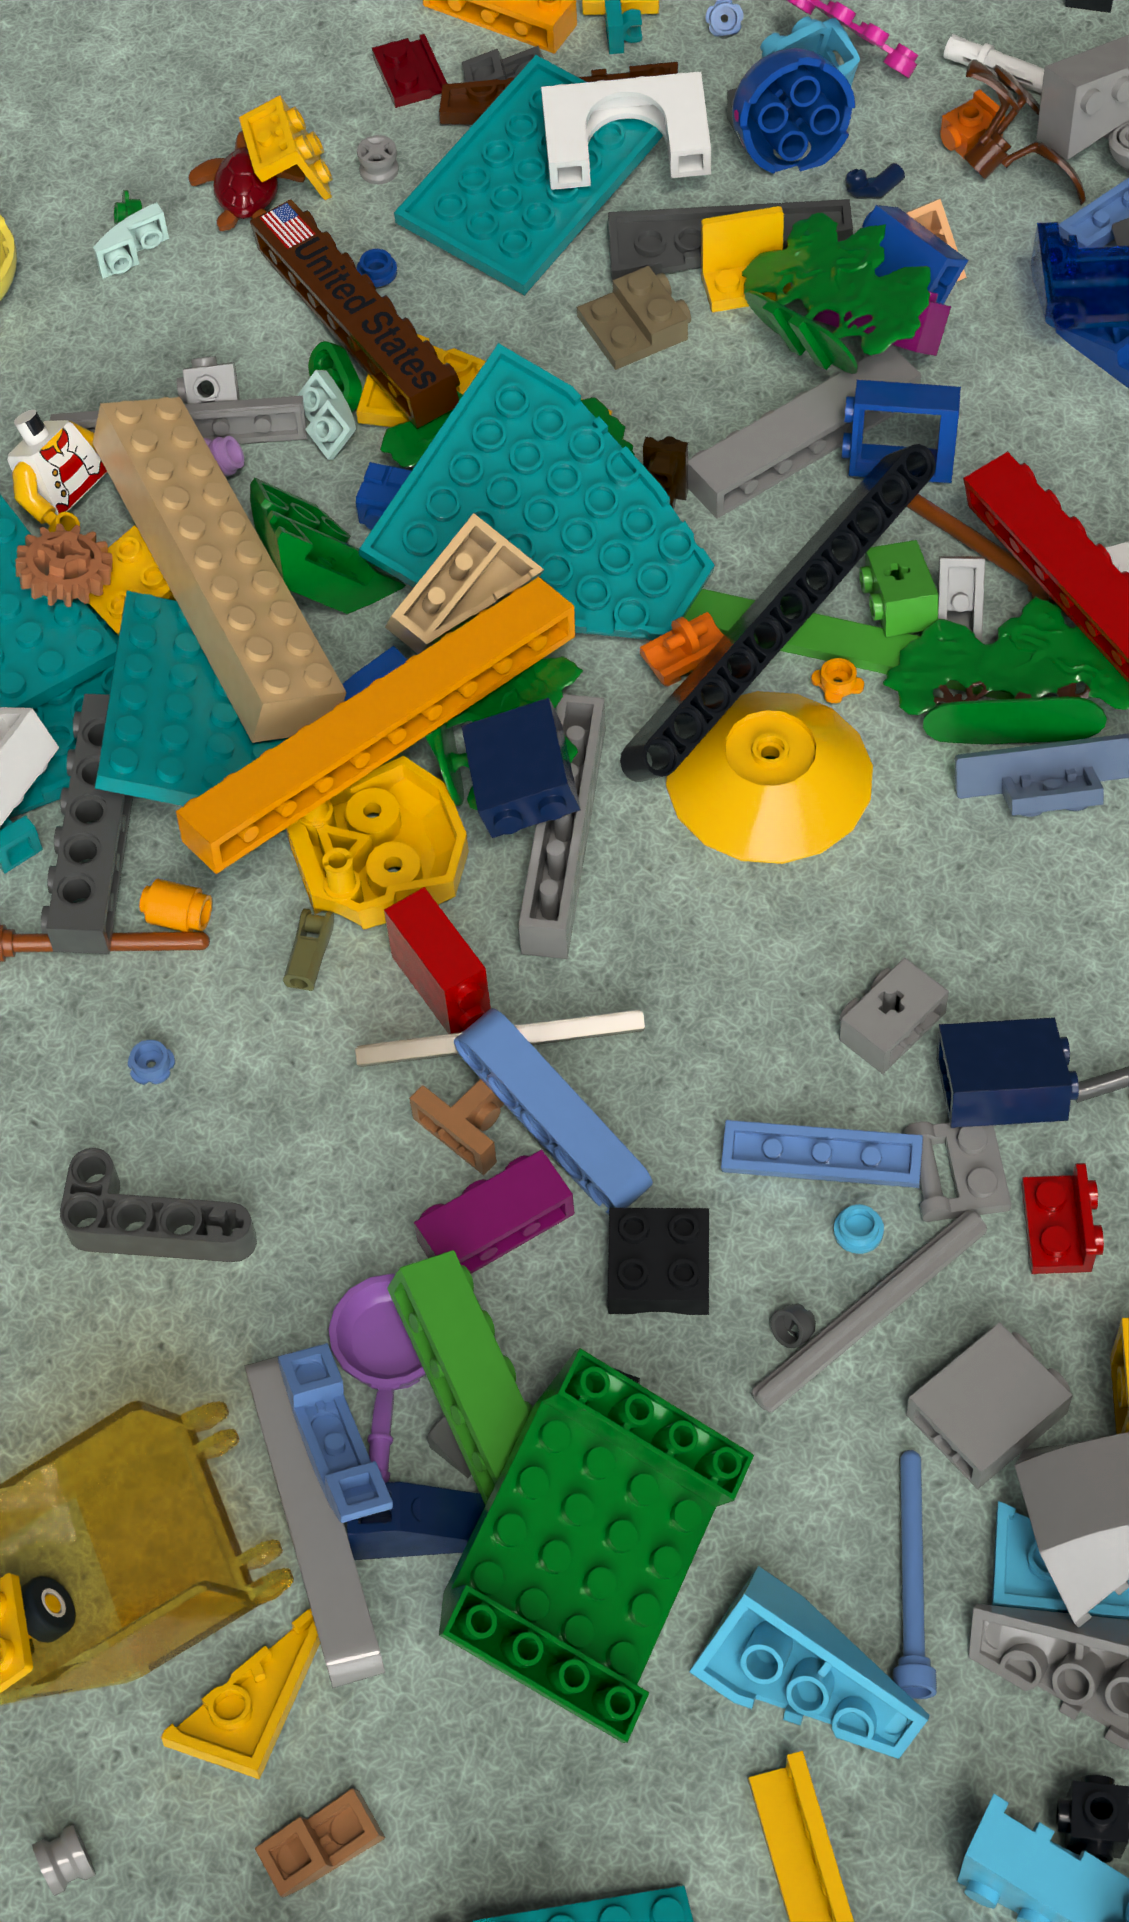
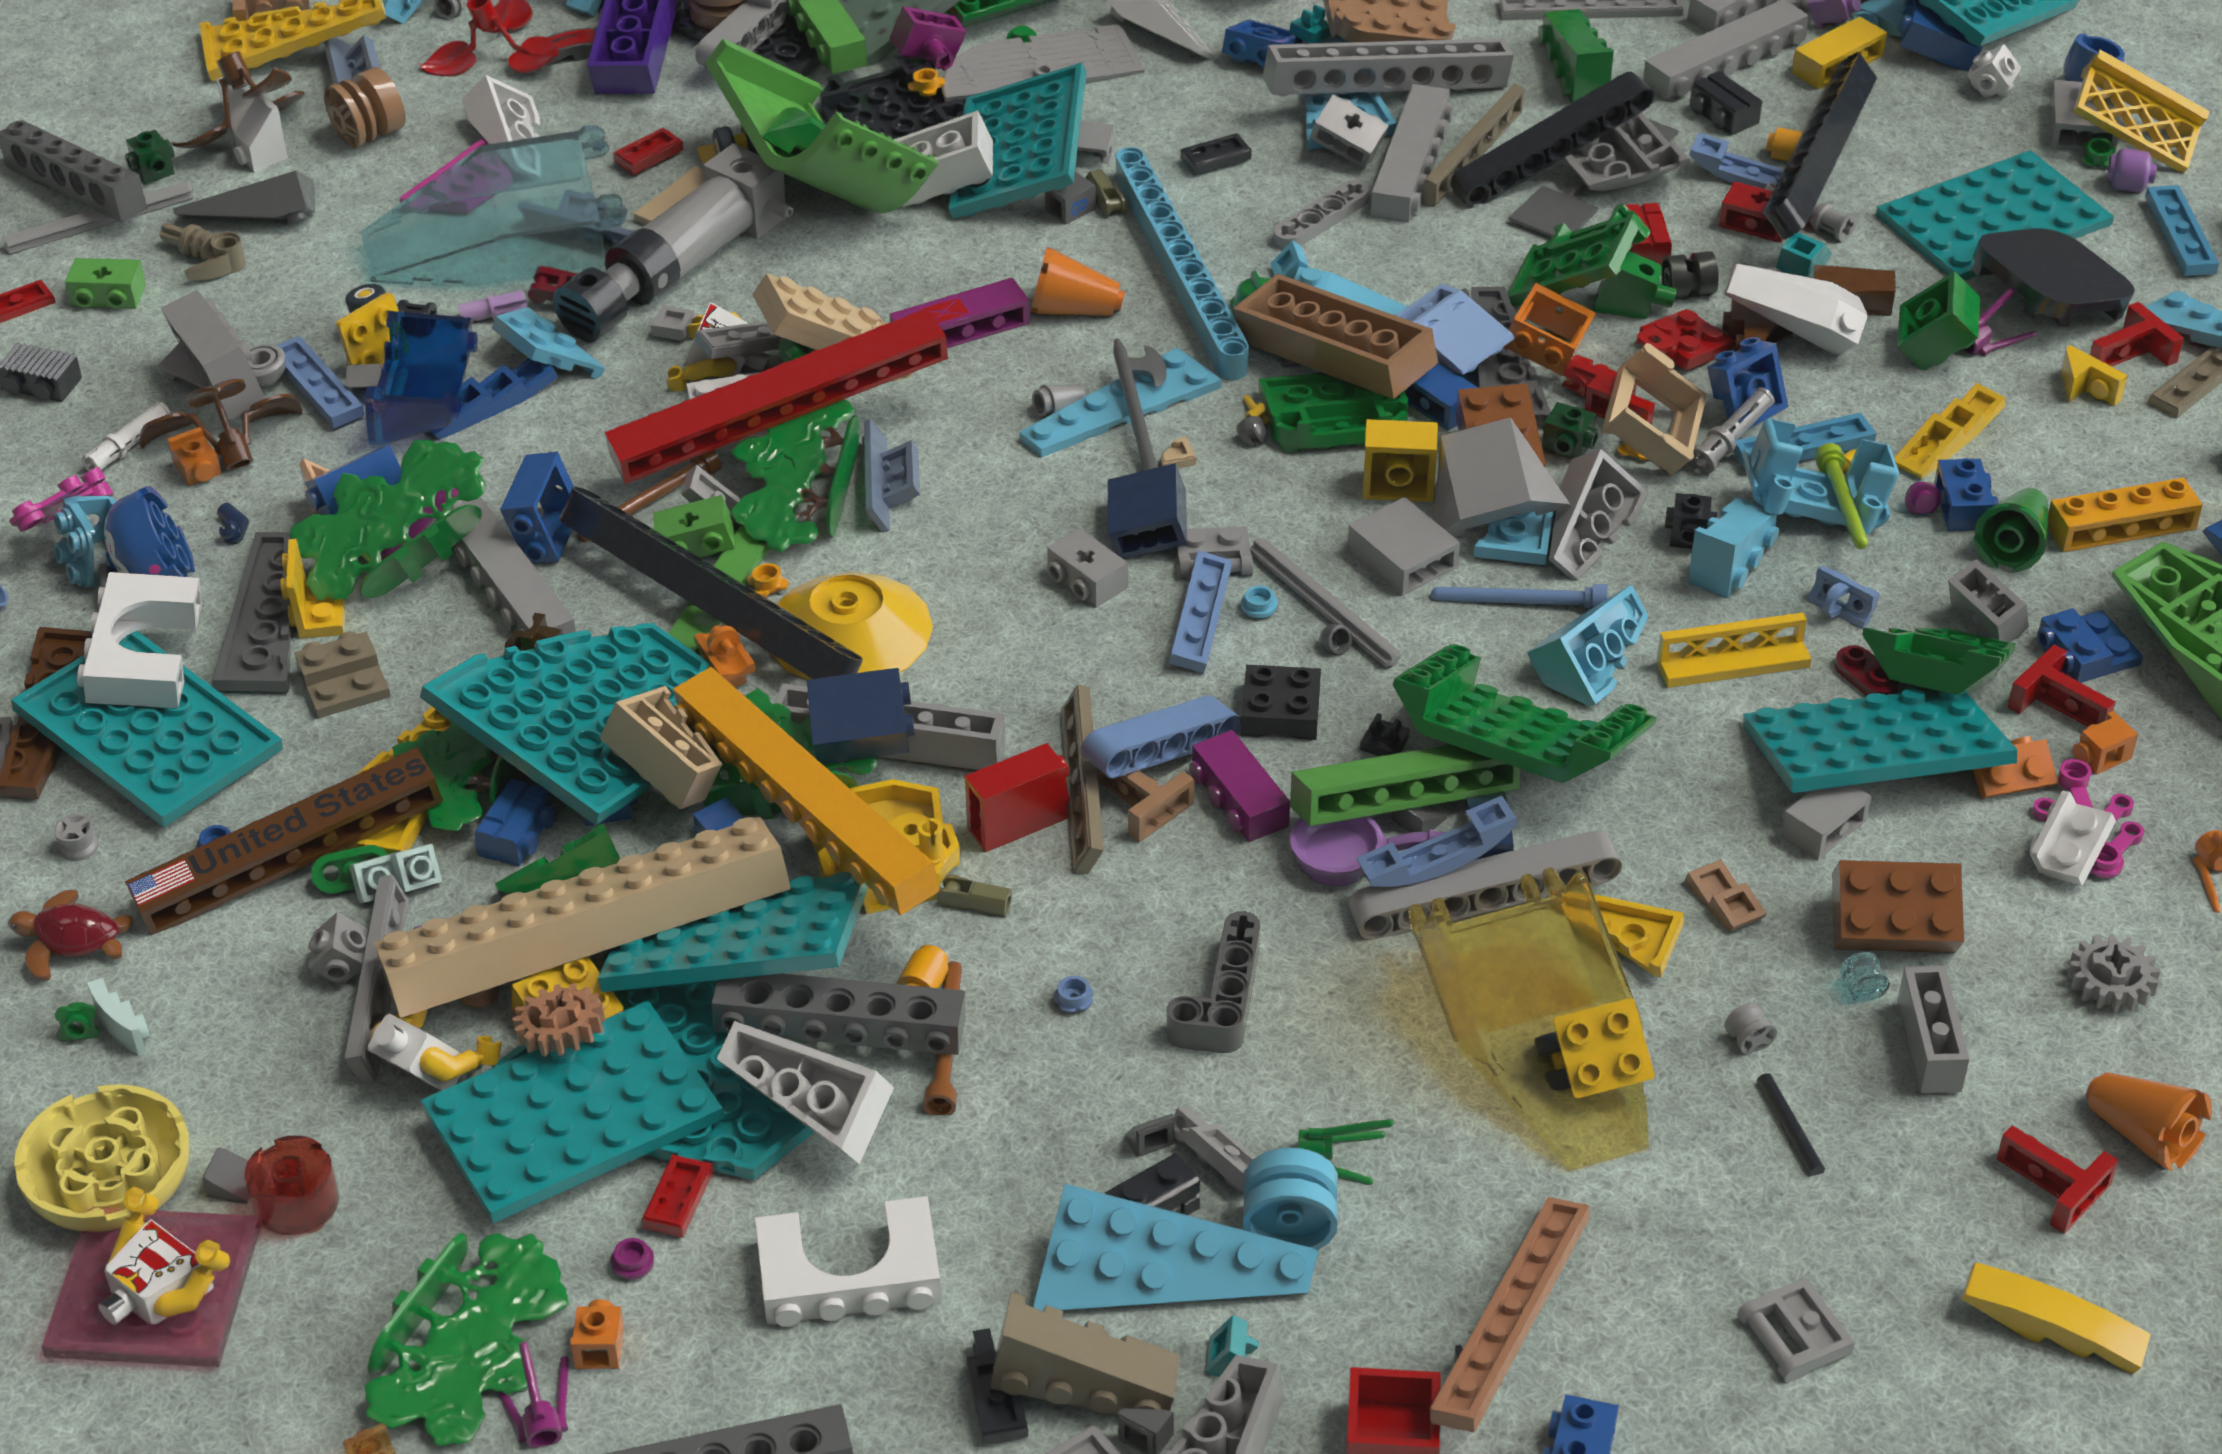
camera: 90 degrees left, 15 degrees down
yellow bracket [239,95,333,200] -> none
red bracket [1021,1163,1104,1274] -> none

